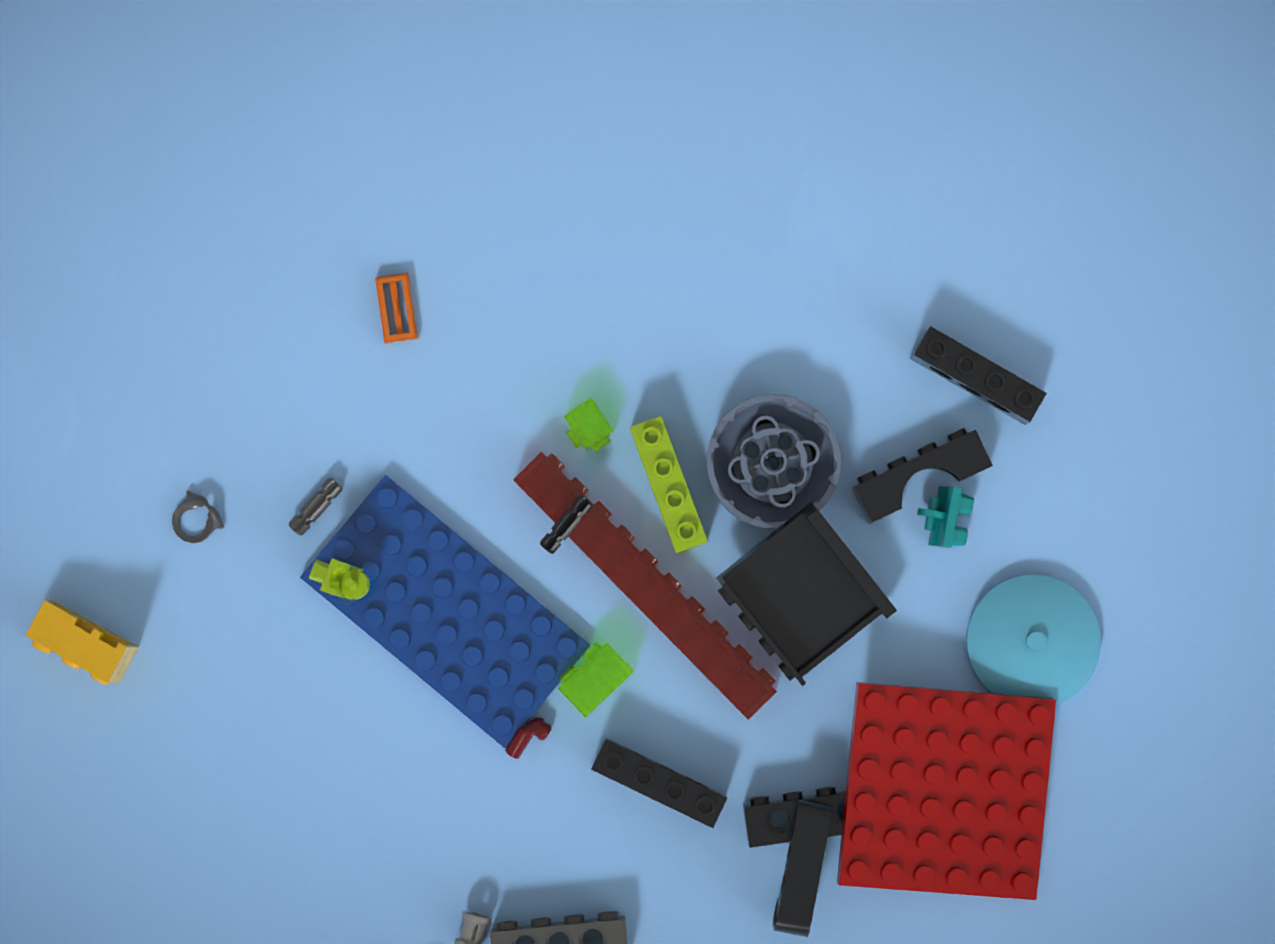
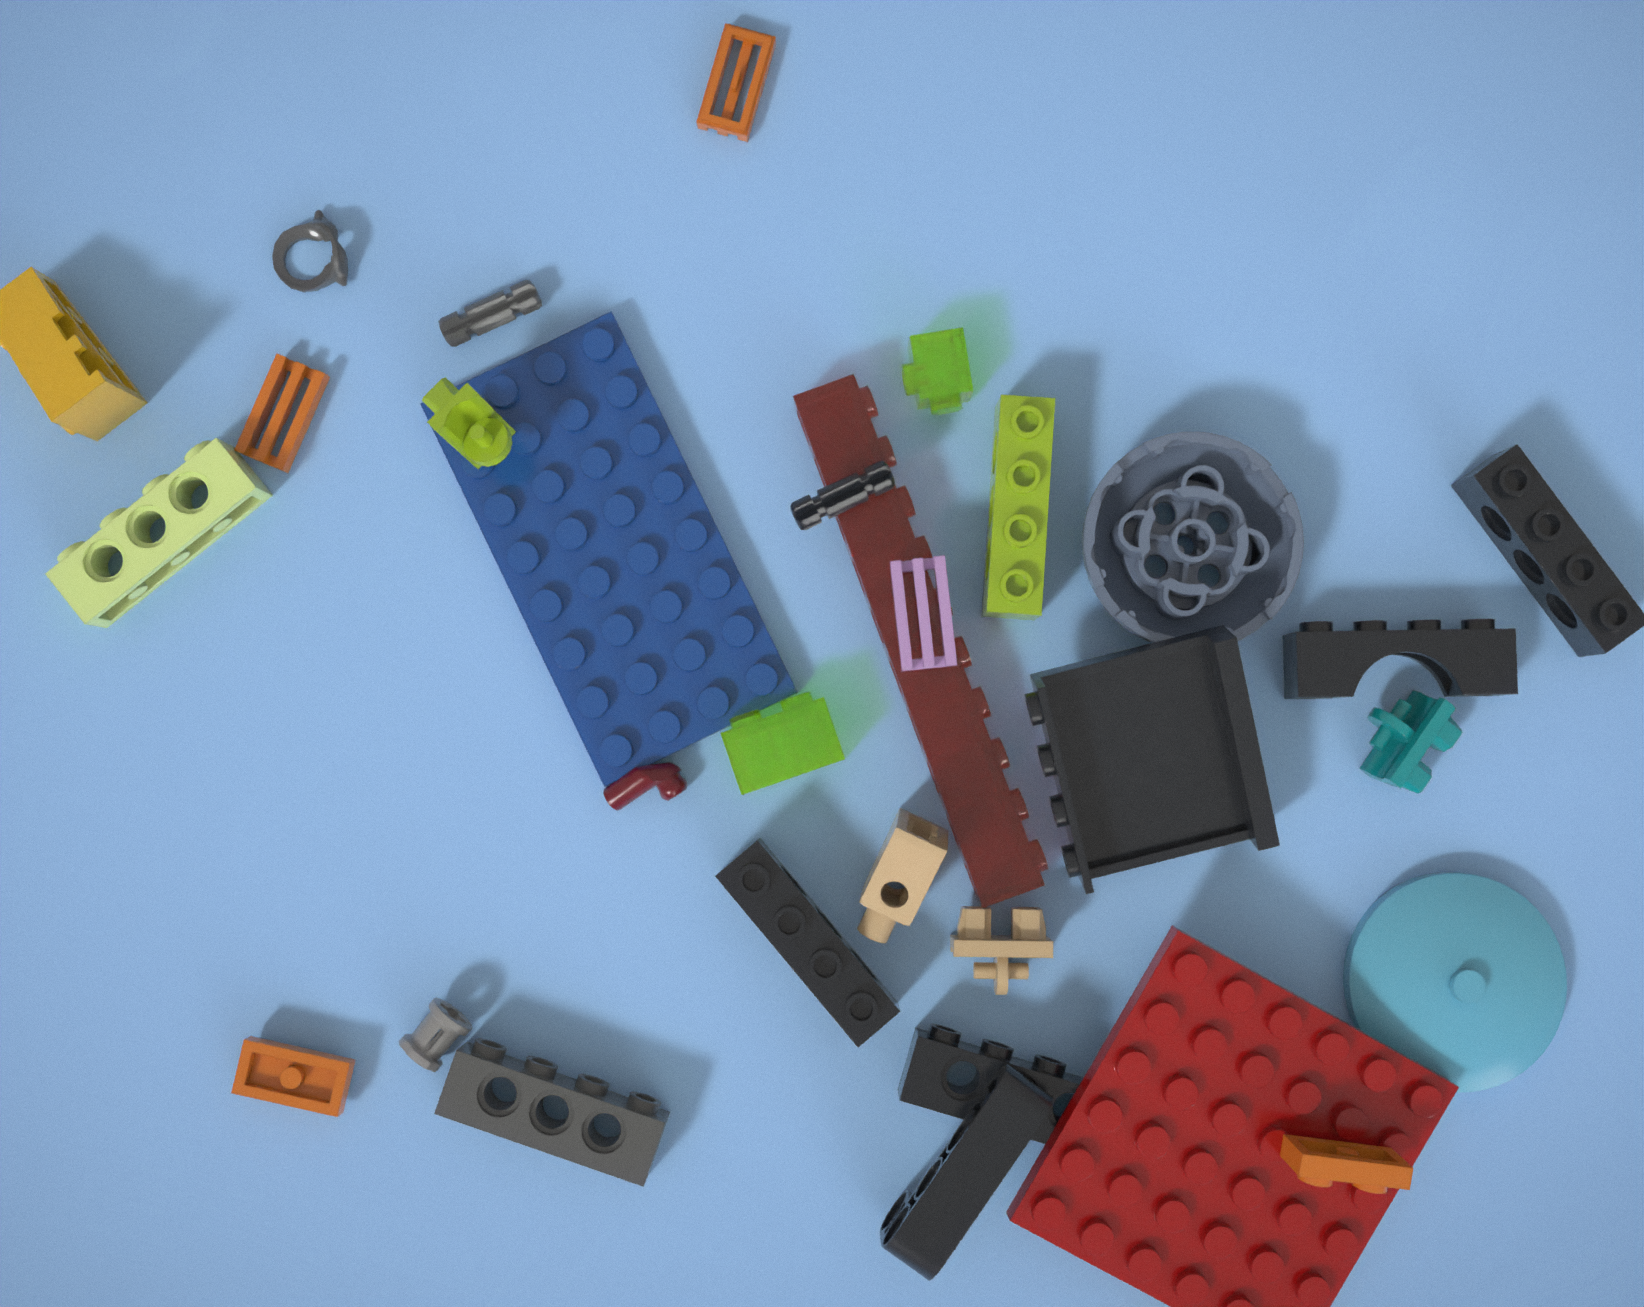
camera: 30 degrees right, 0 degrees up
none -> yellowish green brick [45,438,273,628]
none -> orange tile [234,353,330,473]
none -> tan torso [857,808,948,943]
none -> lavender tile [889,555,957,672]
none -> tan hips [950,906,1053,995]
none -> orange plate [1280,1134,1413,1194]

